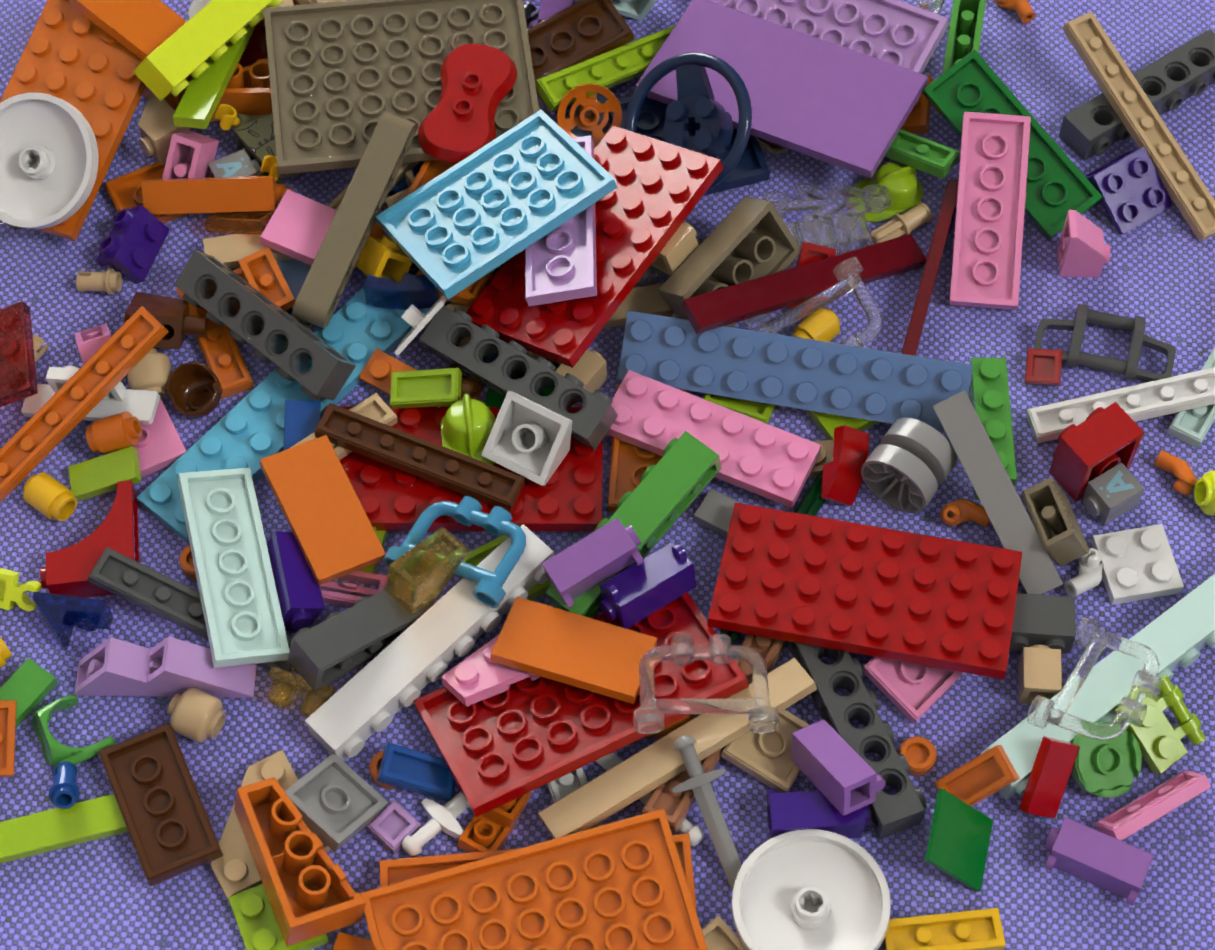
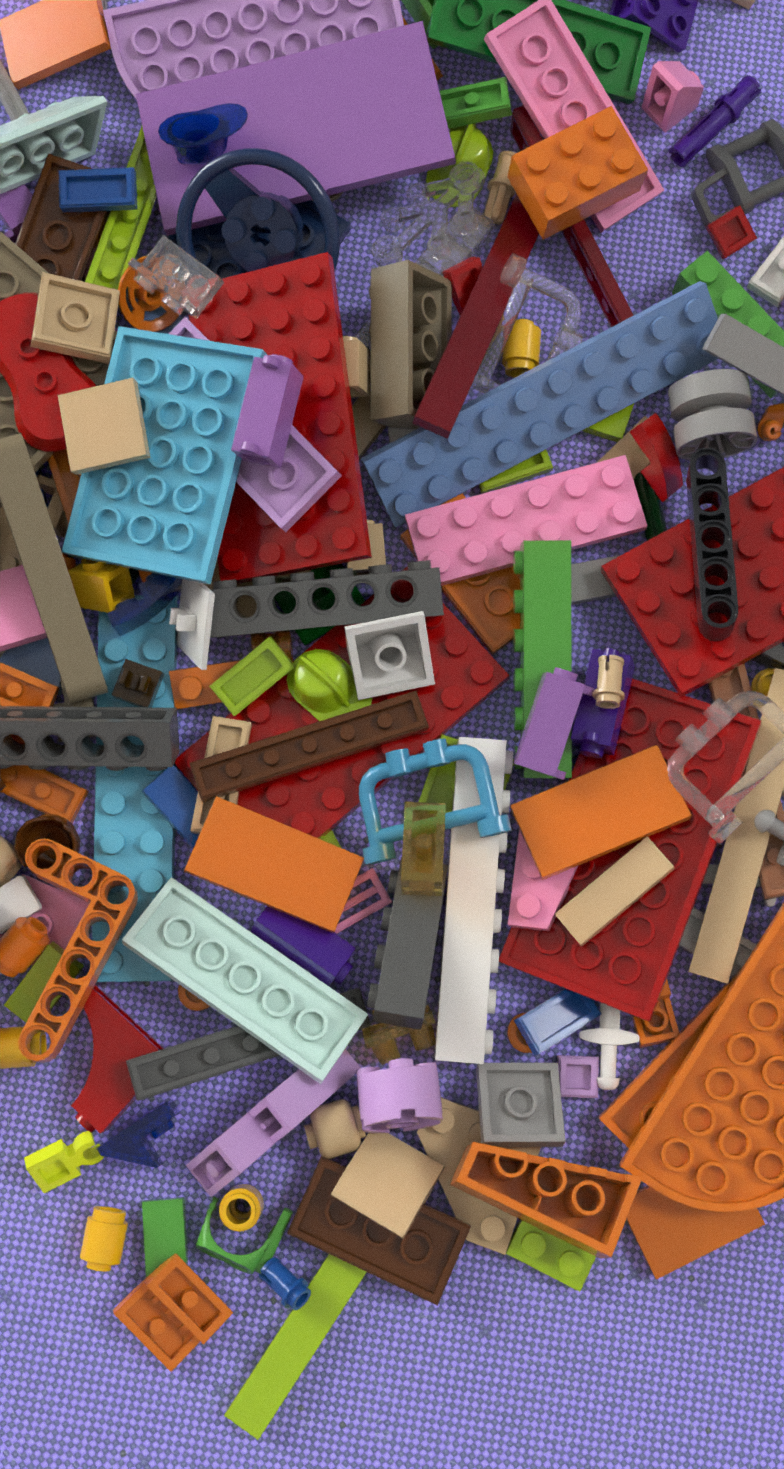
camera: 40 degrees left, 20 degrees up
none -> orange beam [18,839,138,1063]
none -> tan tile [31,272,120,364]
none -> tan tile [58,378,151,475]
none -> blue tile [59,167,137,213]
none -> dark brown tile [112,659,164,708]
none -> clear bracket [127,235,224,319]
none -> clear blue piece [158,103,248,165]
none -> yellow brick [219,1184,264,1232]
none -> medium lavender brick [231,354,304,468]
none -> tan slope [331,1133,445,1239]
none -> lavender brick [356,1058,443,1133]
none -> orange brick [507,106,648,240]
none -> tan tile [555,836,675,946]
none -> tan pin [592,655,625,709]
none -> dark purple pin [669,75,761,167]
none -> black beam [686,447,738,641]

